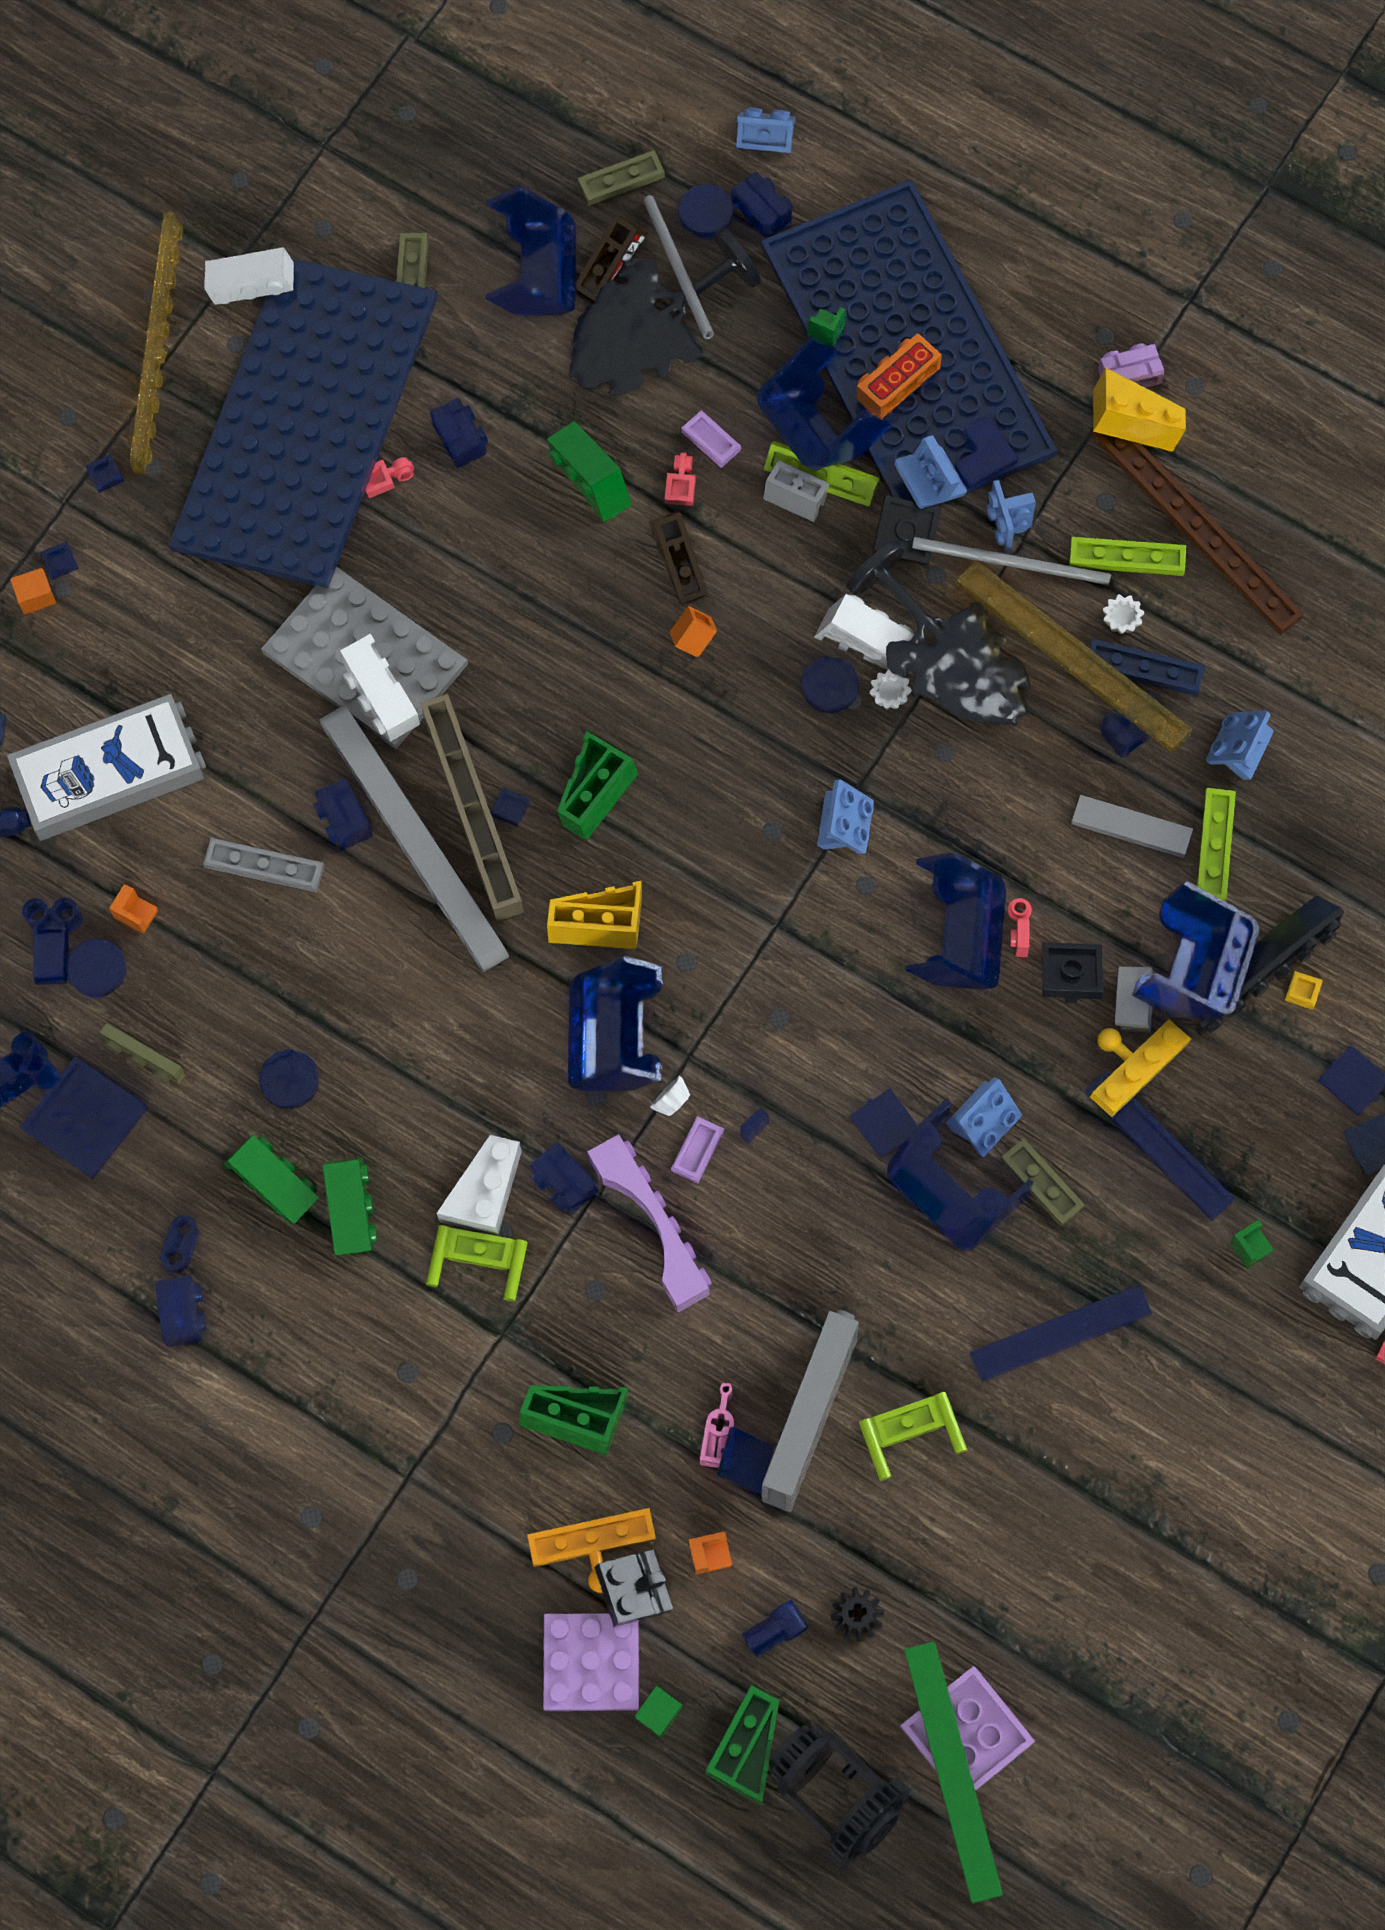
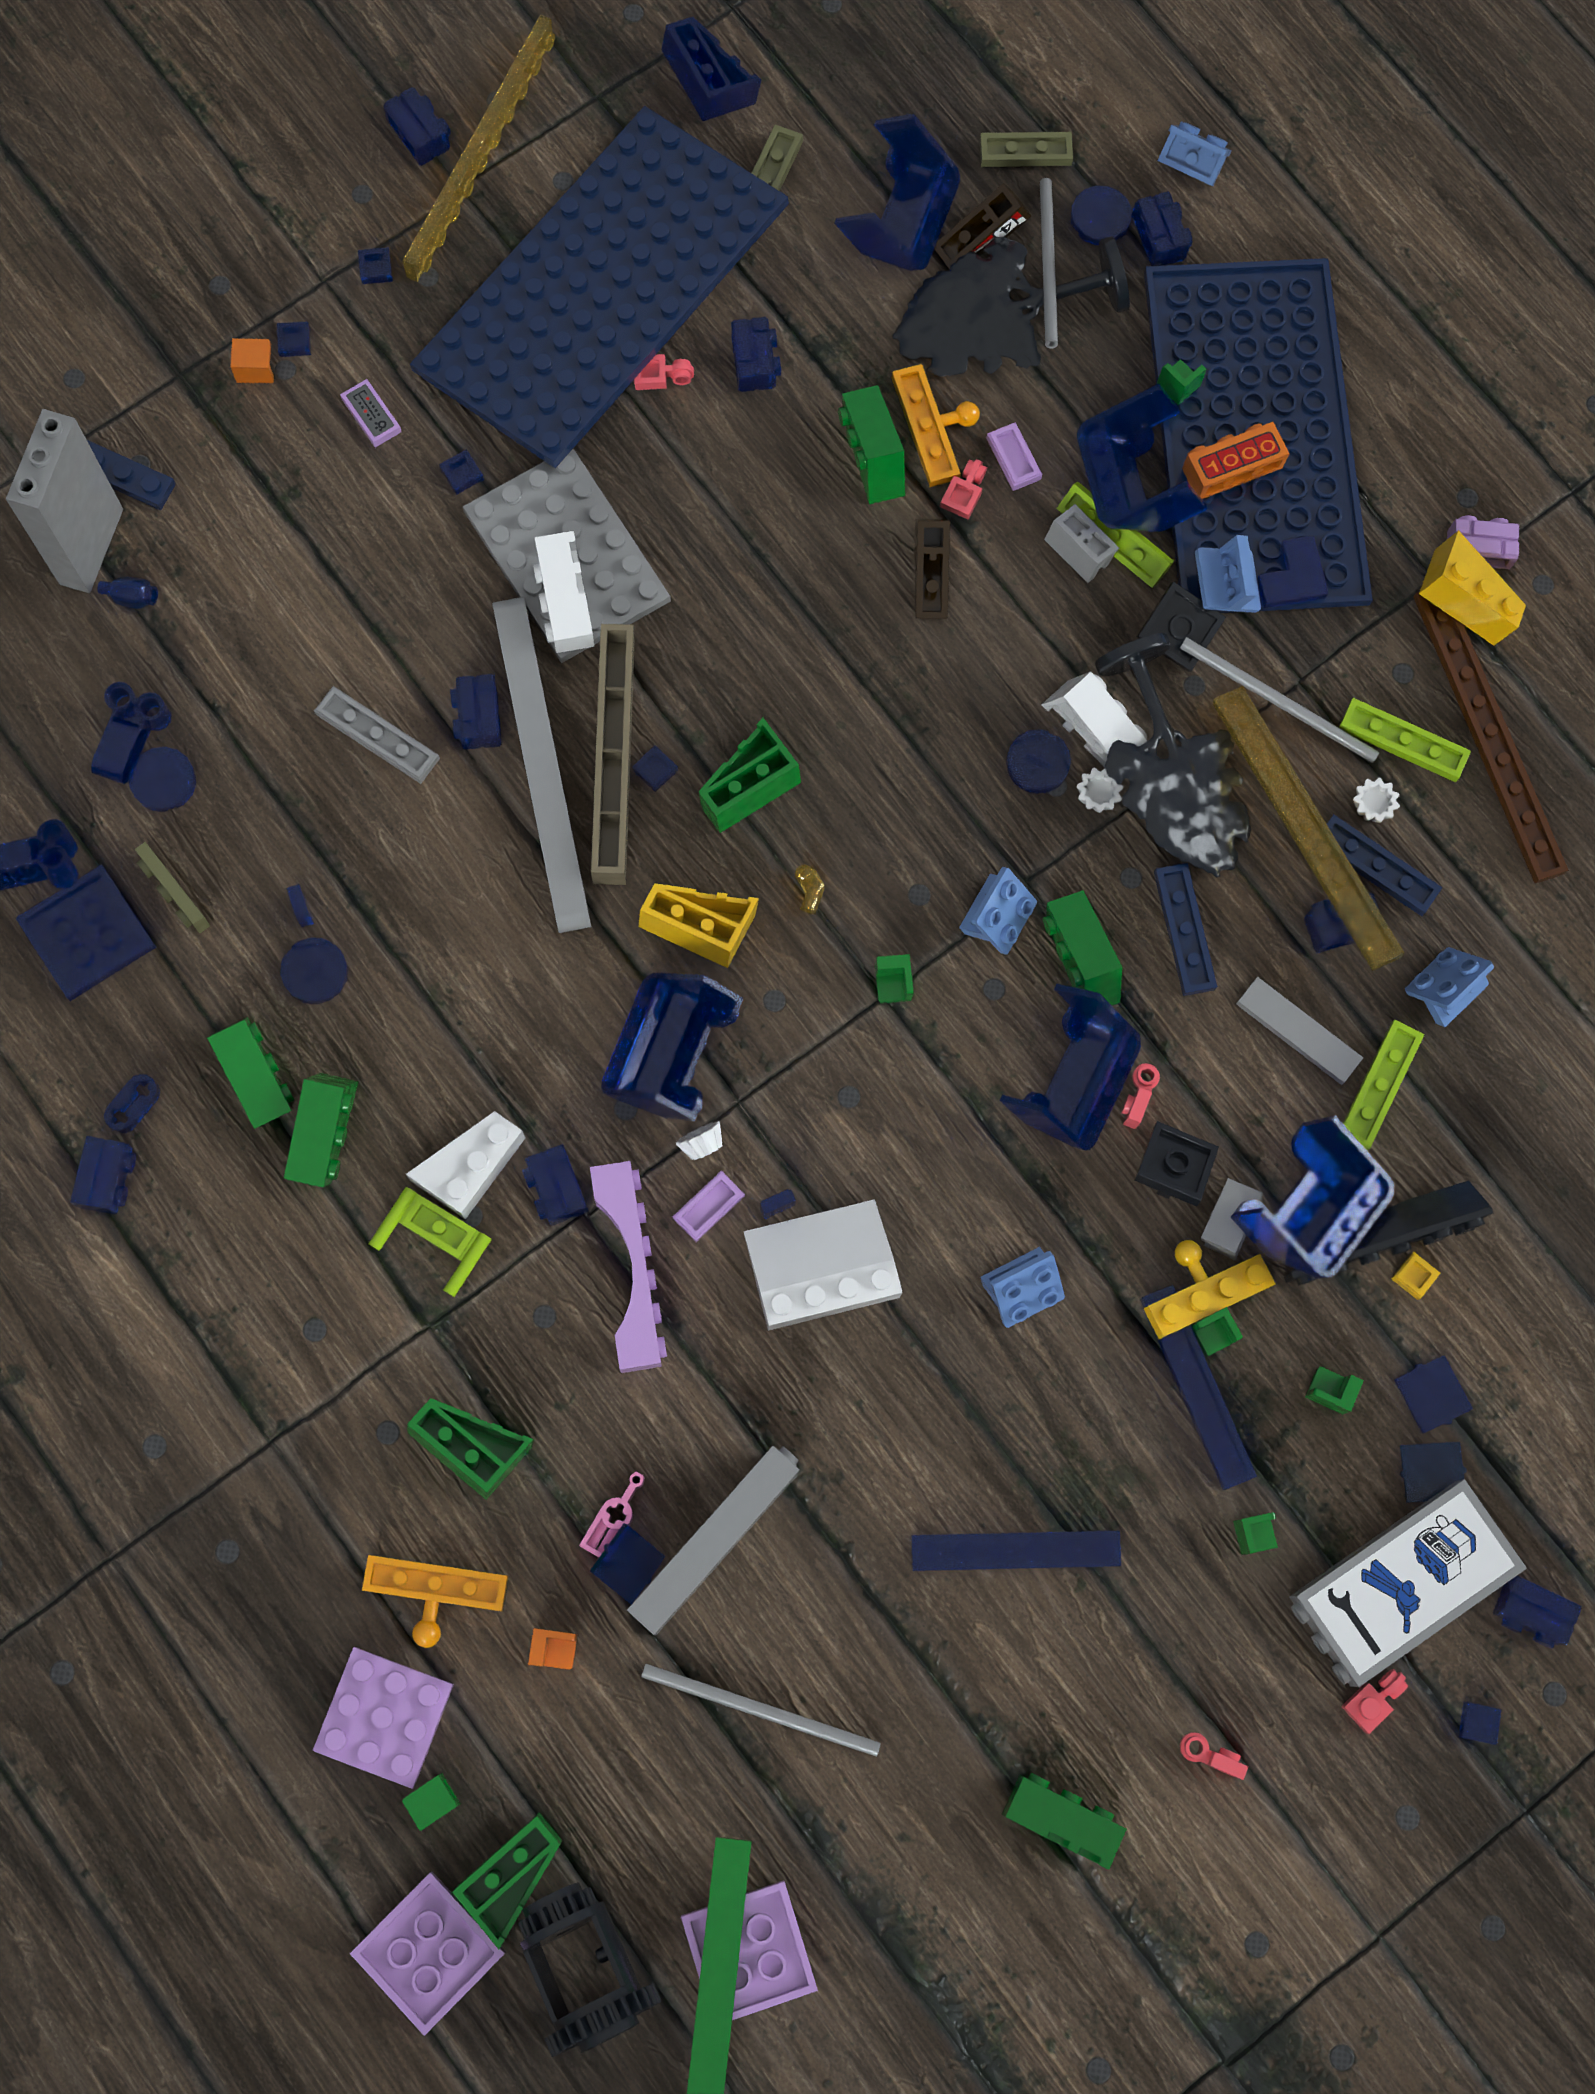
camera: 10 degrees right, 5 degrees up
brick [7,694,206,841] -> none
orange panel [109,884,158,934] -> none
white brick [204,247,294,304] -> none
hinge [594,1550,673,1627] -> none
orange panel [670,606,717,657] -> none
clear blue piece [742,1600,809,1658] -> none
black gear [830,1587,884,1643] -> none
clear blue piece [850,1089,921,1159] -> none
lime plate [859,1392,967,1481] -> none
clear blue windscreen [887,1098,1034,1250] -> none
medium blue bracket [986,480,1036,554] -> none
olive plate [1001,1138,1085,1227] -> none
none -> clear blue tile [286,884,314,927]
none -> tile [340,379,402,447]
none -> lavender plate [350,1871,506,2036]
none -> clear blue brick [383,87,451,166]
none -> clear blue tile [439,449,484,495]
none -> light grey piece [641,1664,881,1757]
none -> clear blue wedge [661,17,761,121]
none -> white slope [744,1199,903,1331]
none -> clear yellow arm [795,864,825,914]
none -> green panel [875,954,913,1003]
none -> light orange plate [891,364,980,487]
none -> green wedge [1002,1773,1127,1870]
none -> green wedge [1043,890,1123,1015]
none -> dark blue plate [1154,863,1217,996]
none -> coral plate [1180,1732,1249,1780]
none -> green panel [1189,1307,1243,1357]
none -> green panel [1305,1367,1364,1415]

